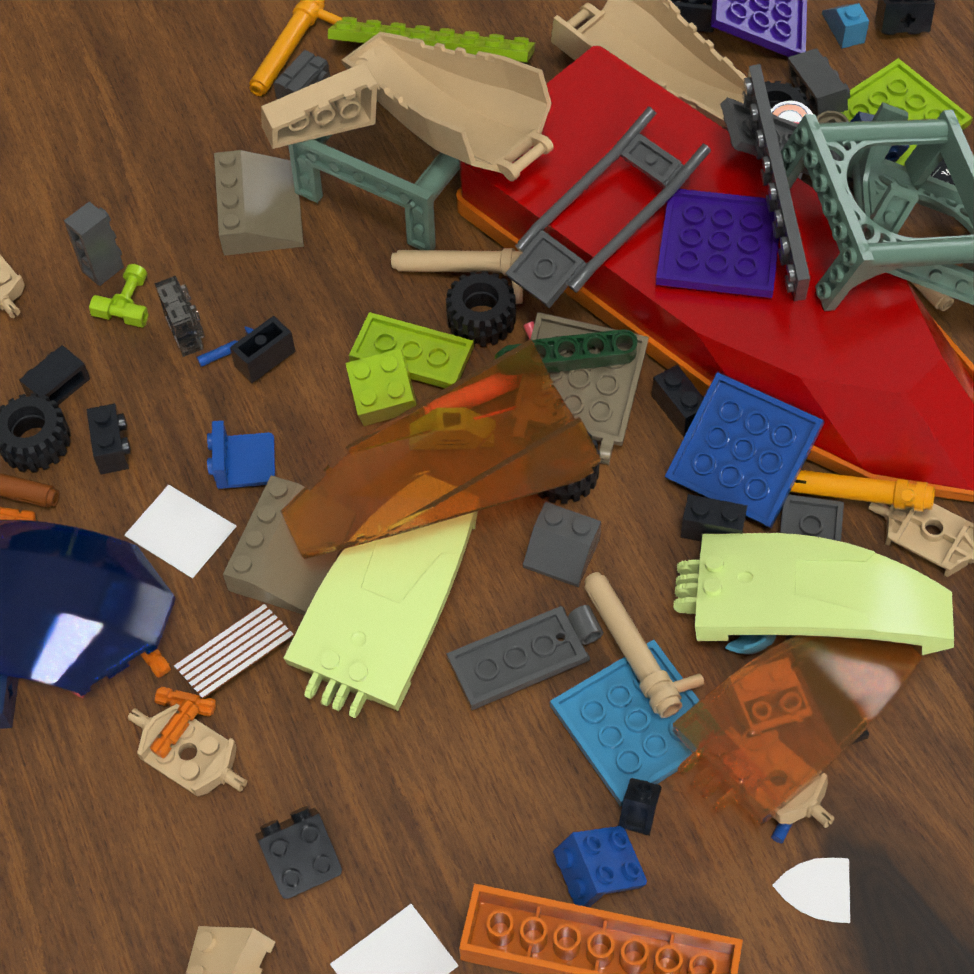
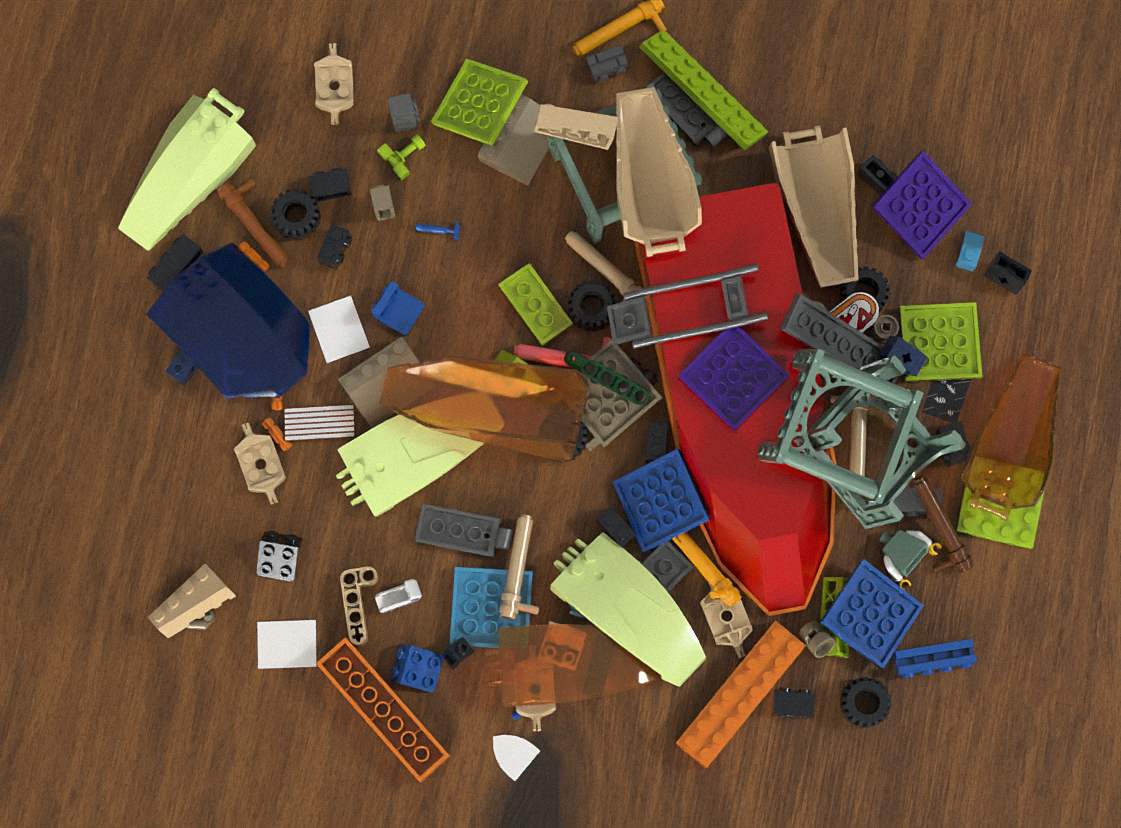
camera: 35 degrees right, 20 degrees up
orange axle [150,700,199,758] -> none
clear smoke piece [154,276,205,357] -> none
black brick [230,316,296,383] -> none
lime brick [345,348,419,426] -> none
dark grey slope [523,502,601,588] -> none
dark grey plate [742,64,810,301] -> none
dark grey brick [788,48,850,117] -> none
none -> tan beam [340,566,378,646]
none -> dark tan brick [370,185,396,221]
none -> white animal [375,579,422,613]
none -> lime plate [431,59,528,146]

